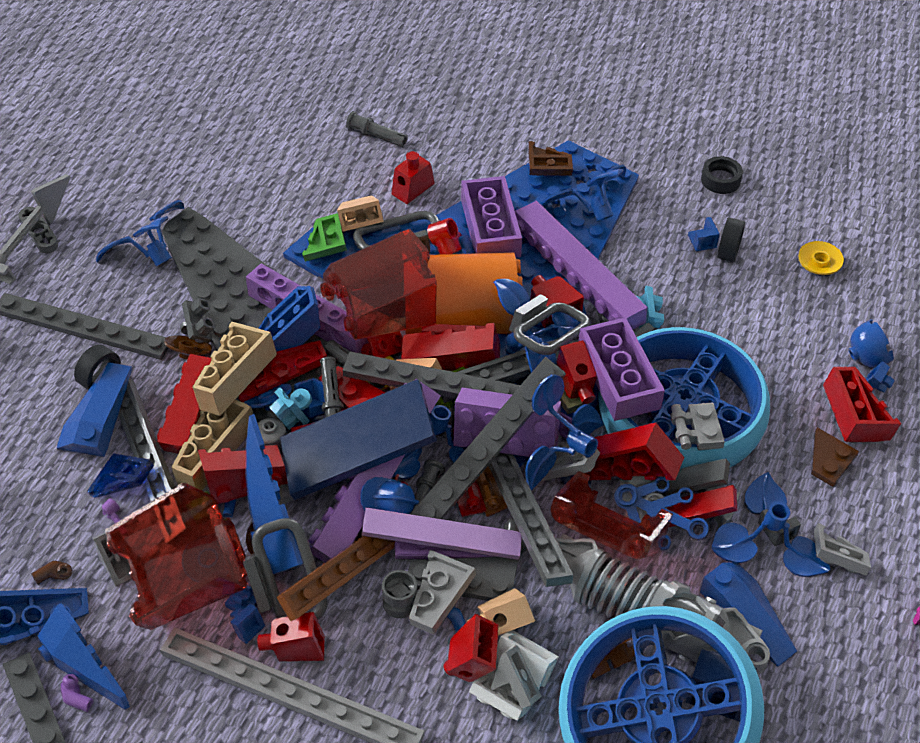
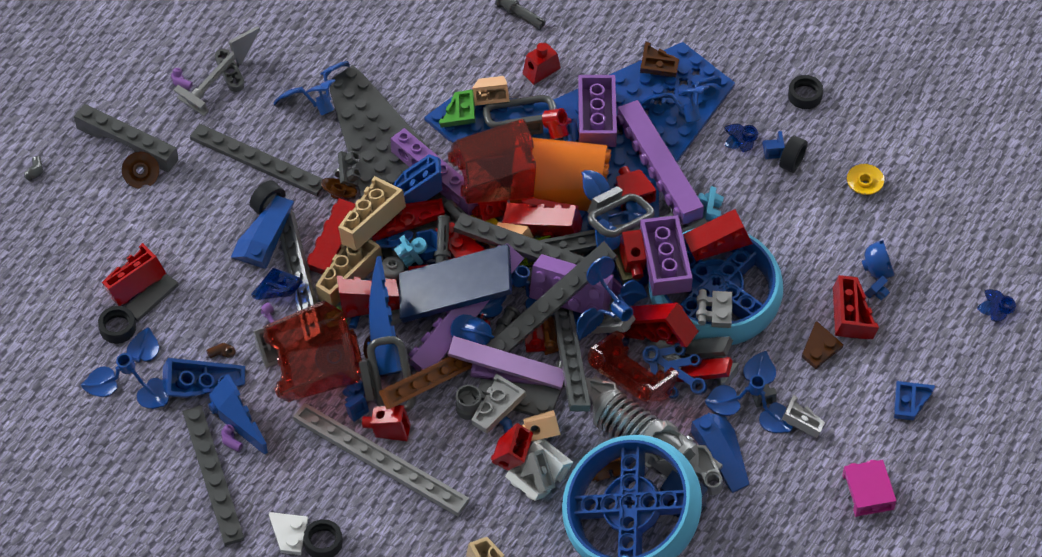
camera: 10 degrees right, 5 degrees up
none -> red wedge [683,209,753,261]
none -> clear blue plate [724,123,758,152]

